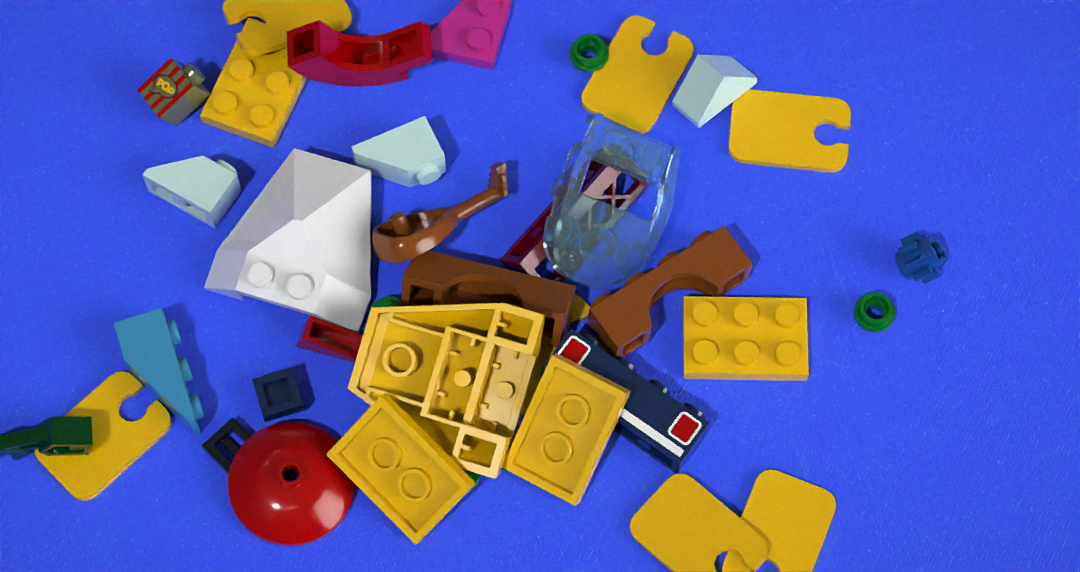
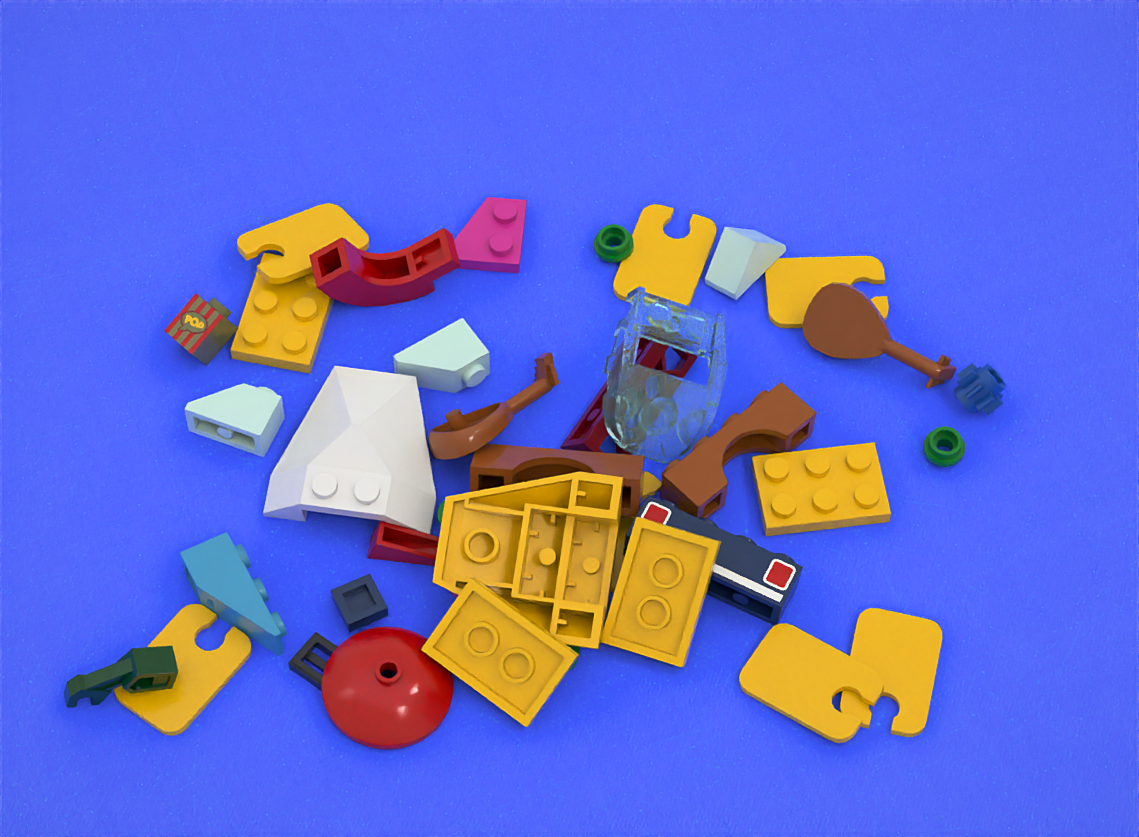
camera: 10 degrees left, 10 degrees down
none -> dark orange piece [802,282,957,389]

